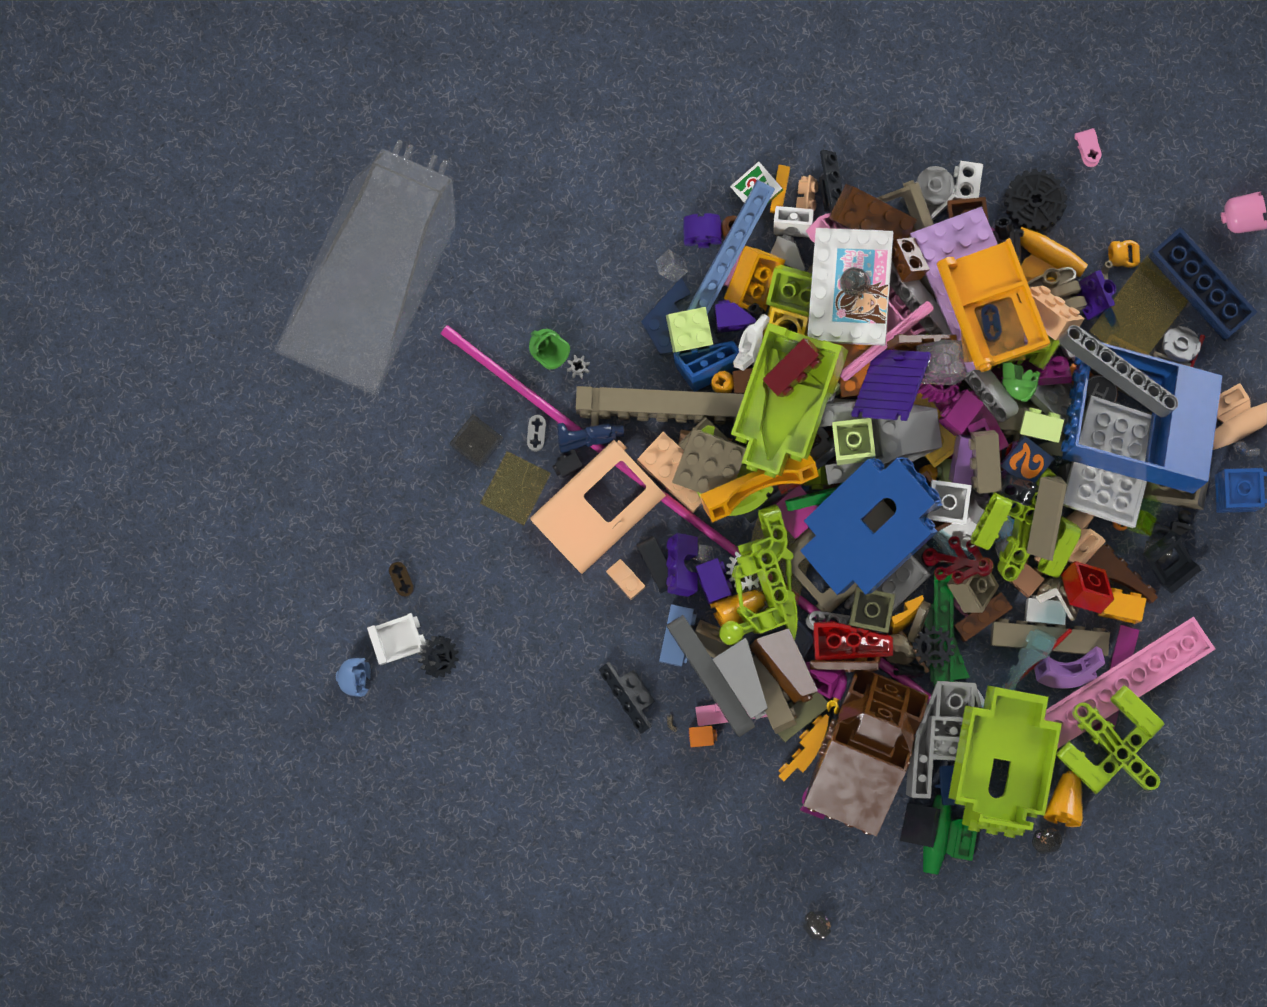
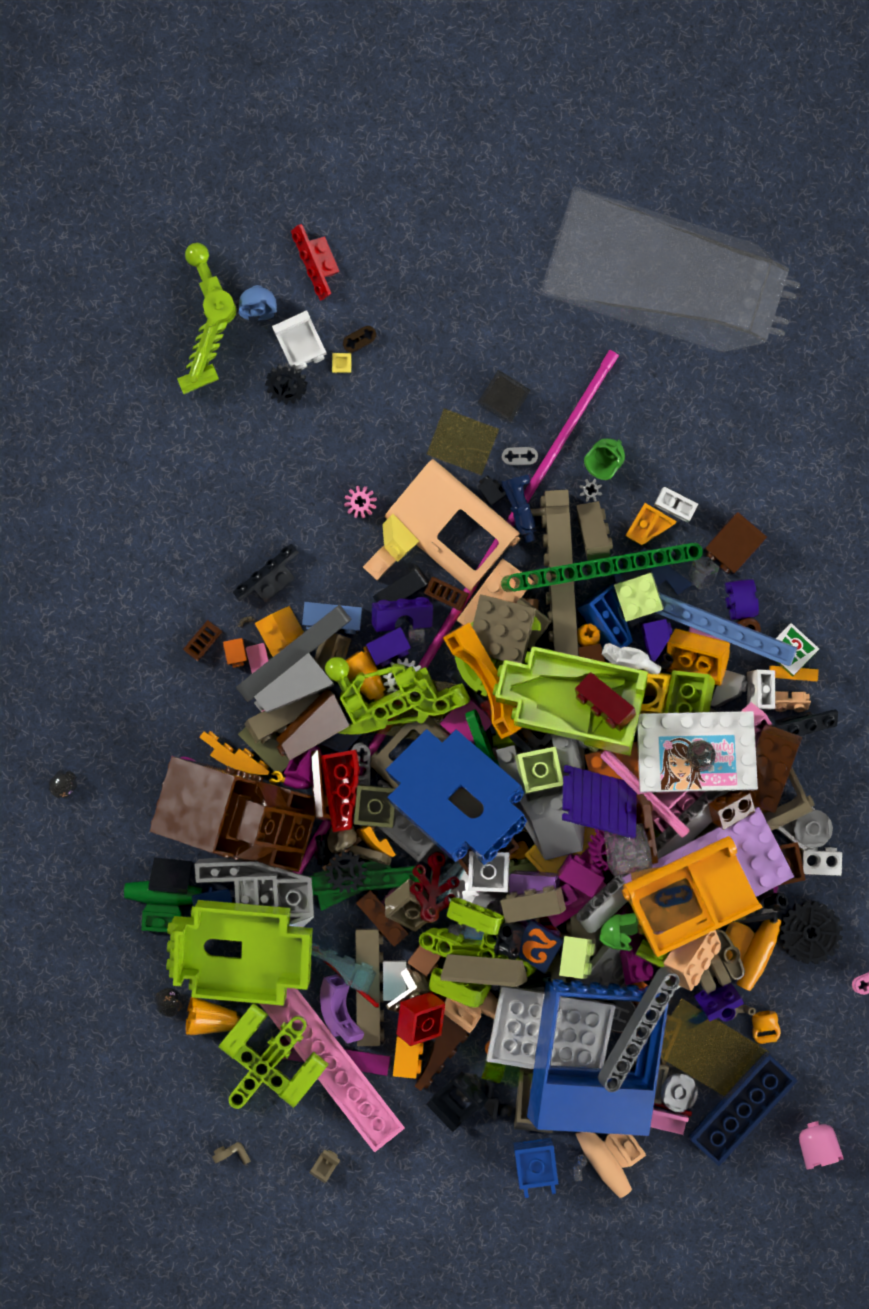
camera: 80 degrees right, 5 degrees up
none -> lime piece [177,243,237,394]
none -> reddish brown slope [183,620,222,662]
none -> dark tan plate [212,1142,251,1165]
none -> light orange slope [255,606,304,657]
none -> red bracket [291,224,340,301]
none -> dark tan bracket [309,1150,340,1183]
none -> light yellow tile [332,353,351,373]
none -> bright pink gear [344,486,377,519]
none -> light yellow slope [383,514,419,562]
none -> reddish brown slope [424,577,469,611]
none -> green beam [501,543,703,592]
none -> dark tan brick [576,501,613,561]
none -> light orange wing [625,503,677,546]
none -> bright pink panel [650,1107,689,1135]
none -> white brick [653,487,698,523]
none -> reddish brown slope [704,512,767,574]

